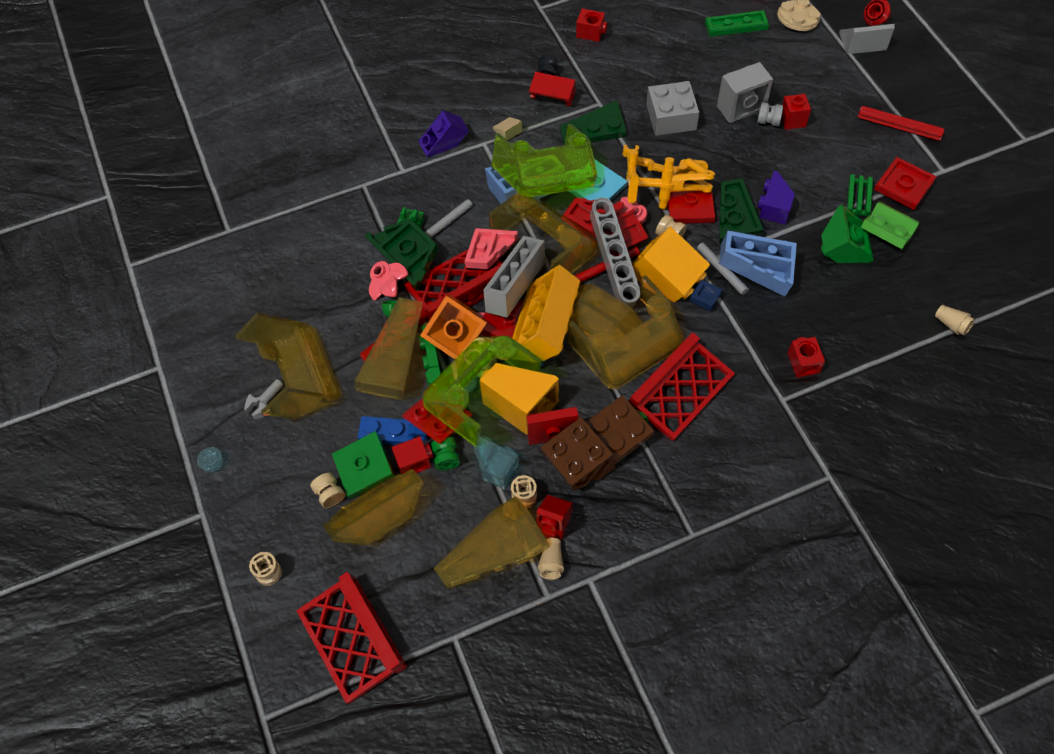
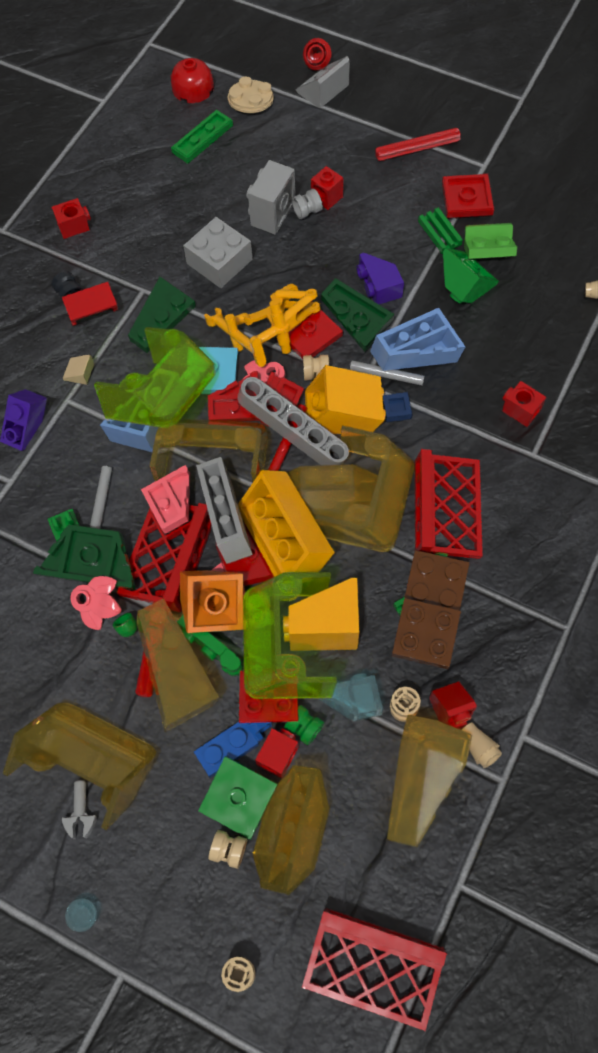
camera: 40 degrees left, 5 degrees up
red plate [526,407,579,445] -> none

